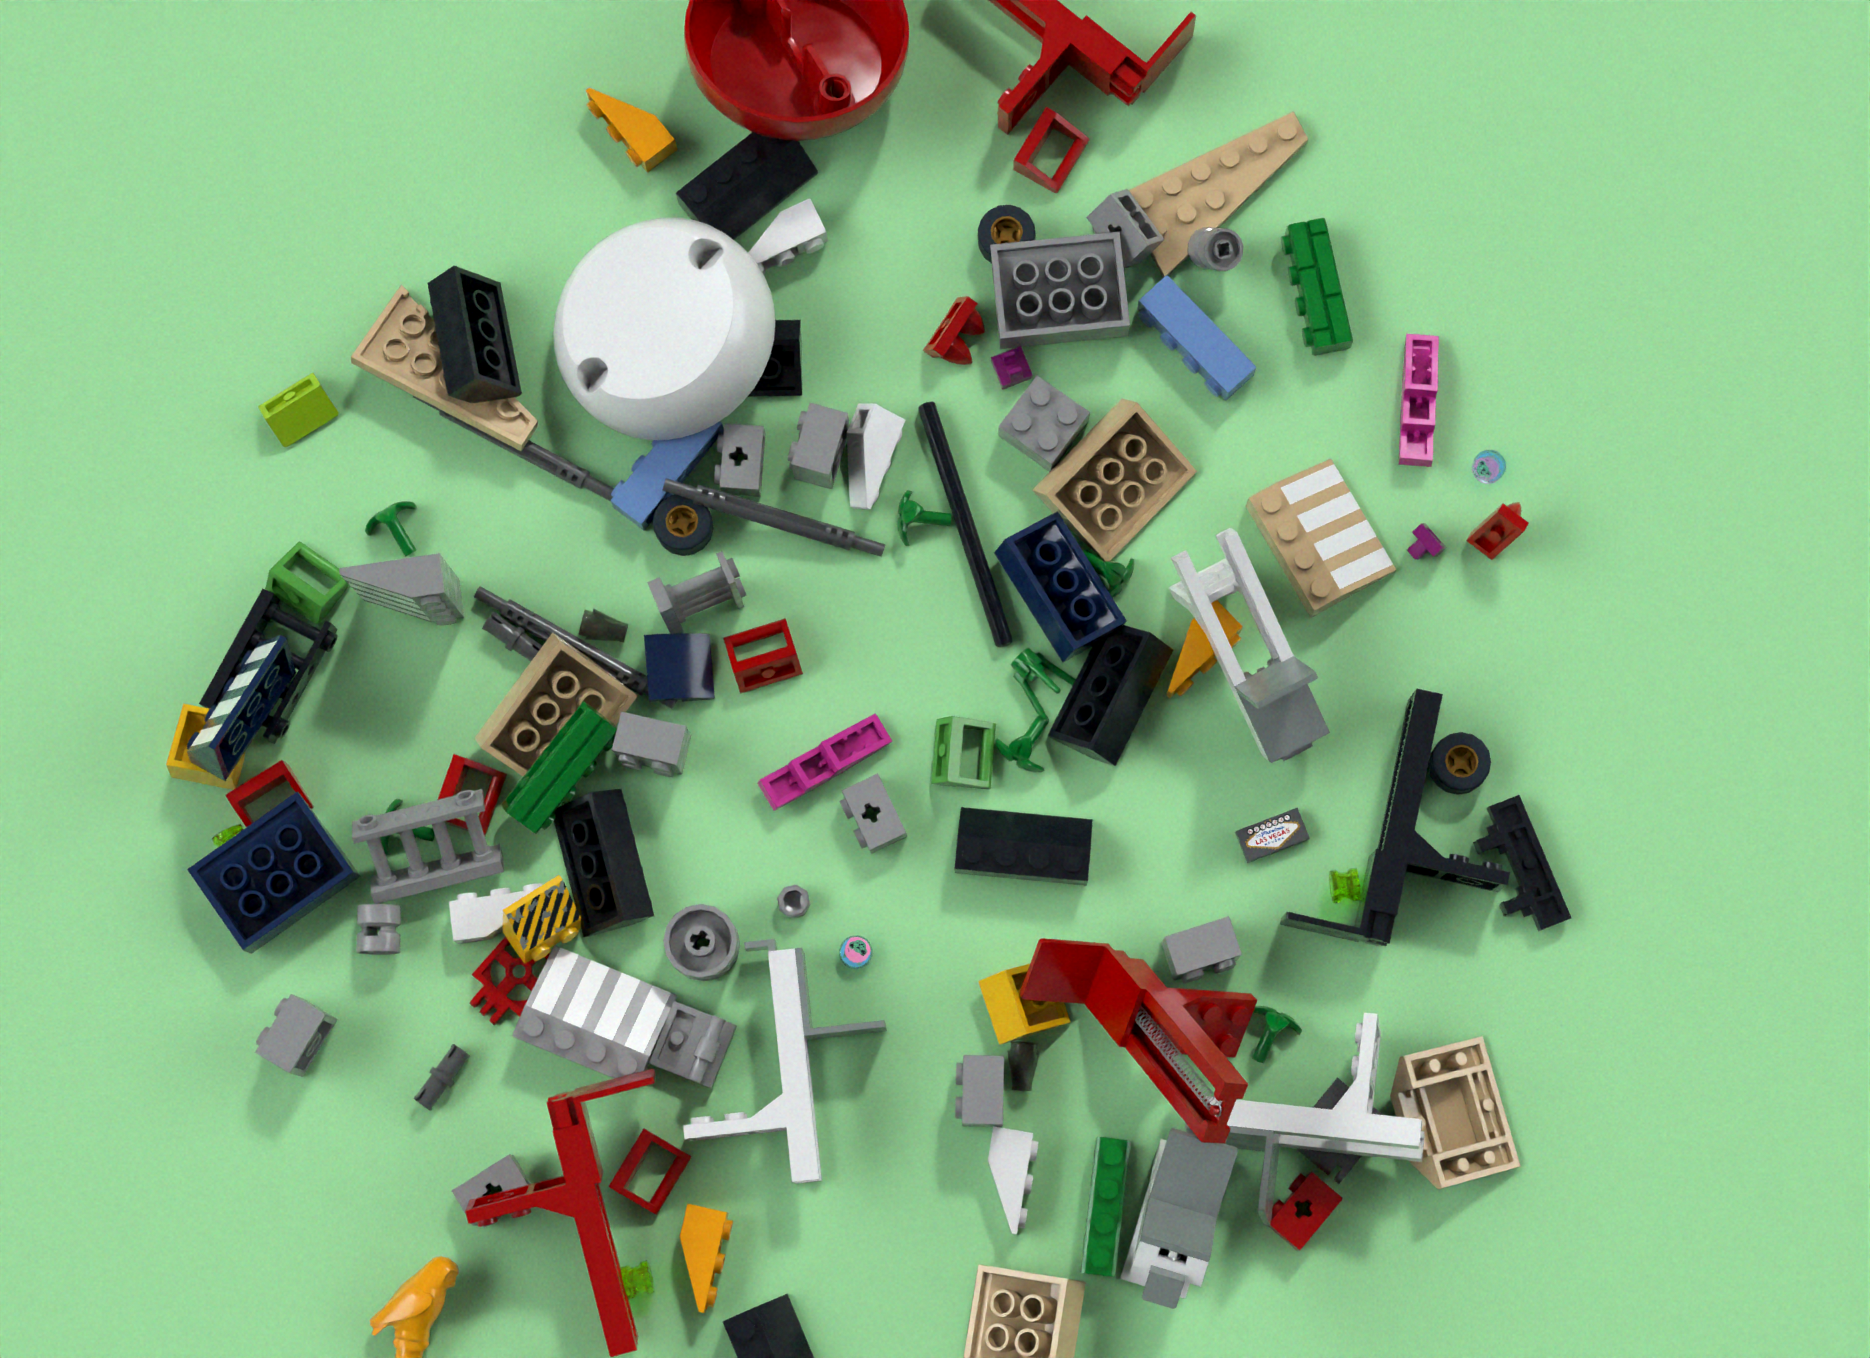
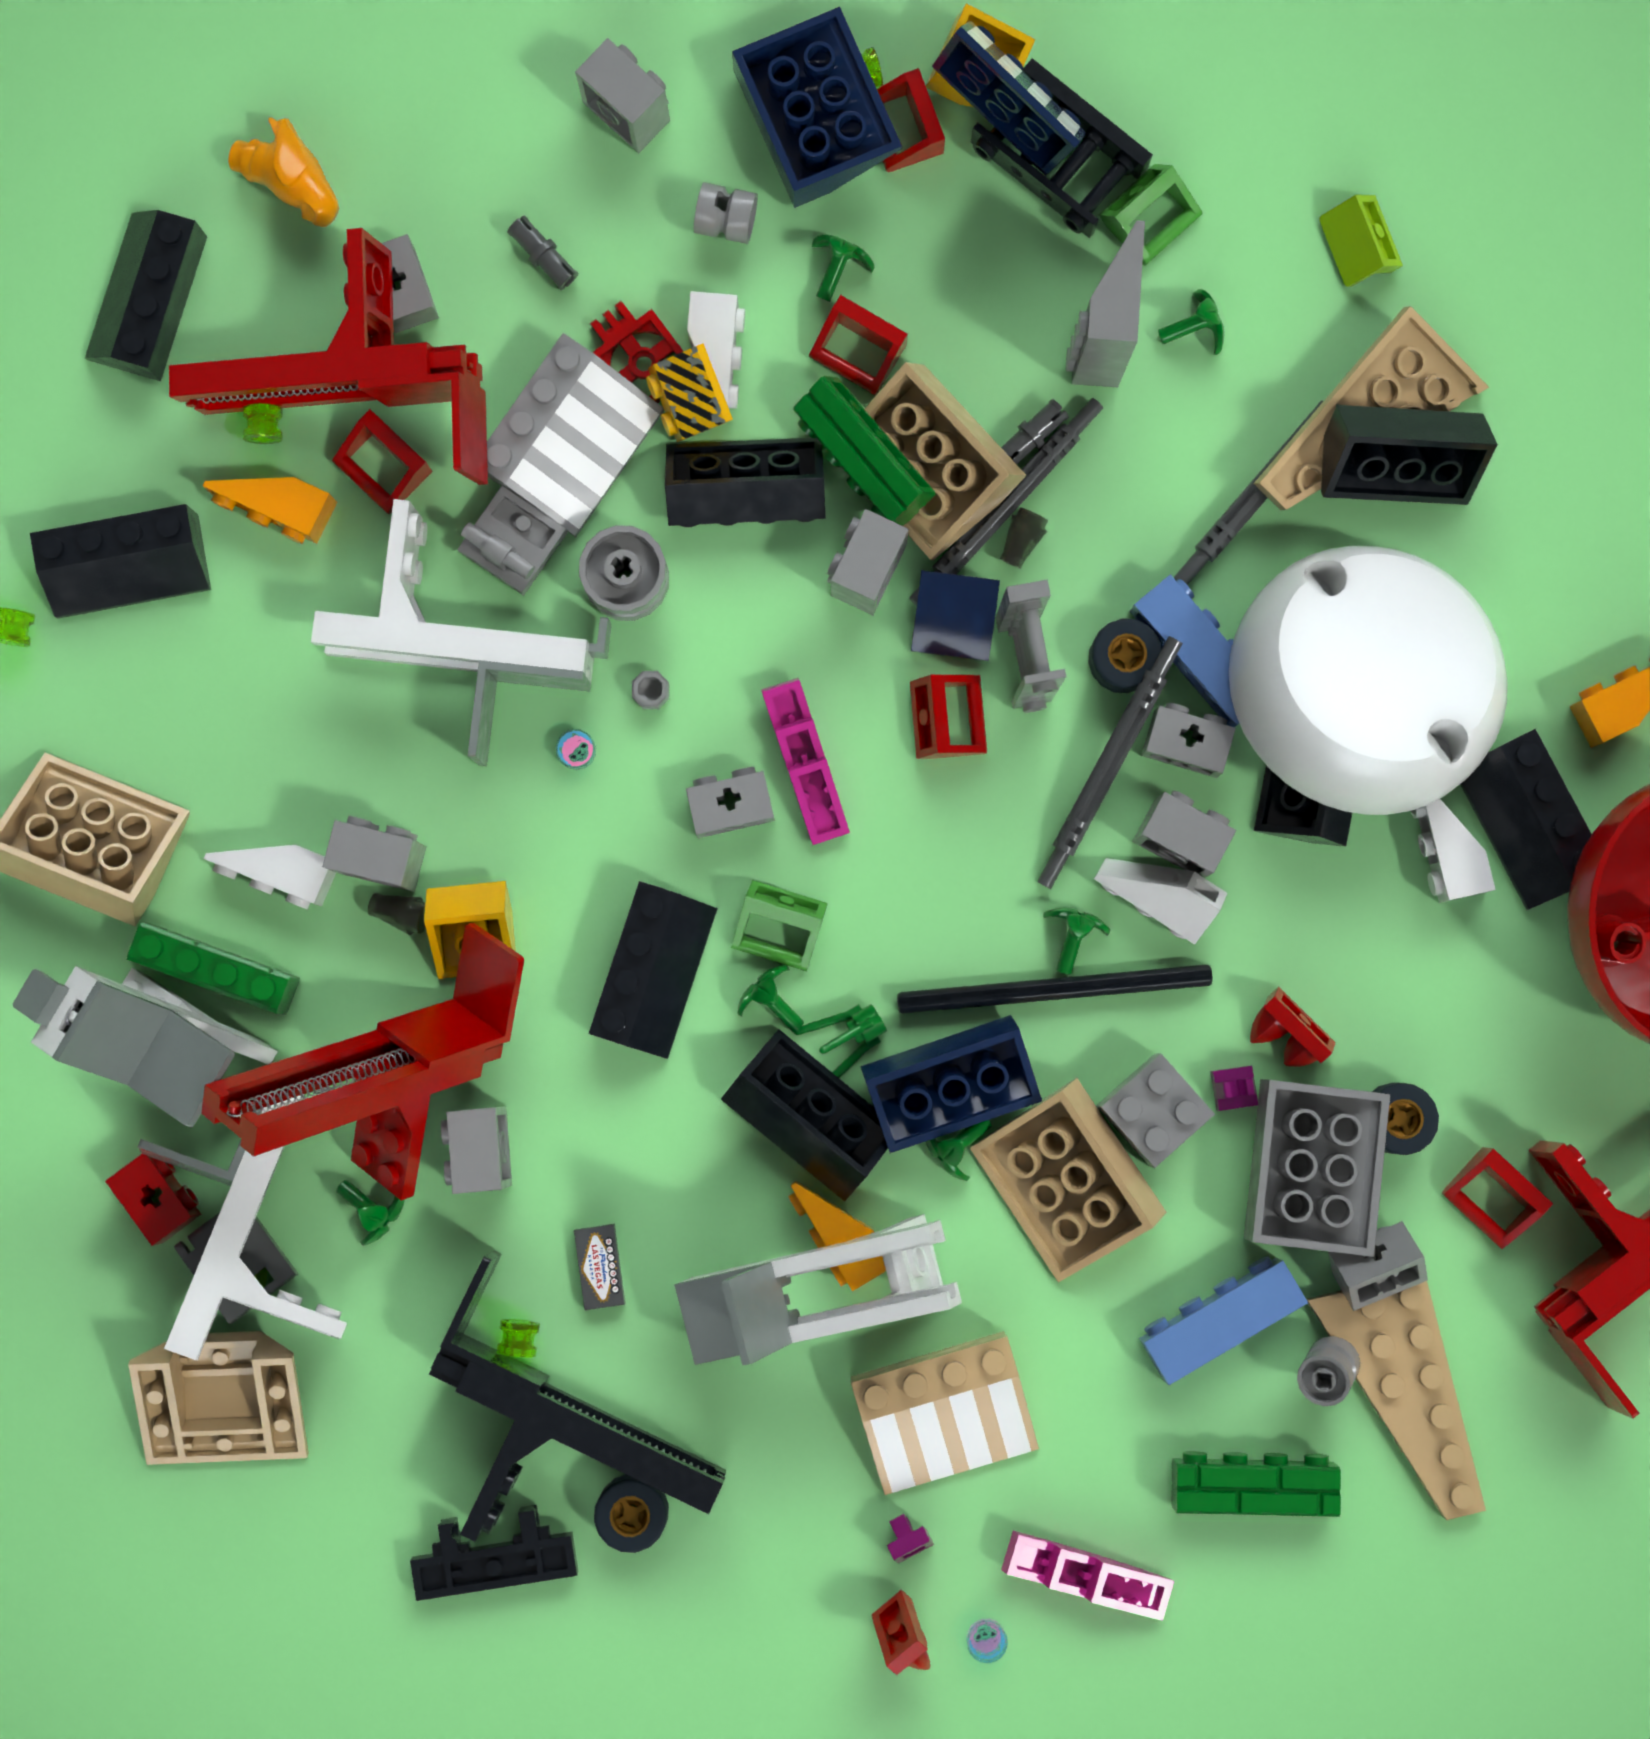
camera: 100 degrees right, 5 degrees up
light grey fence [352,789,504,904] -> none

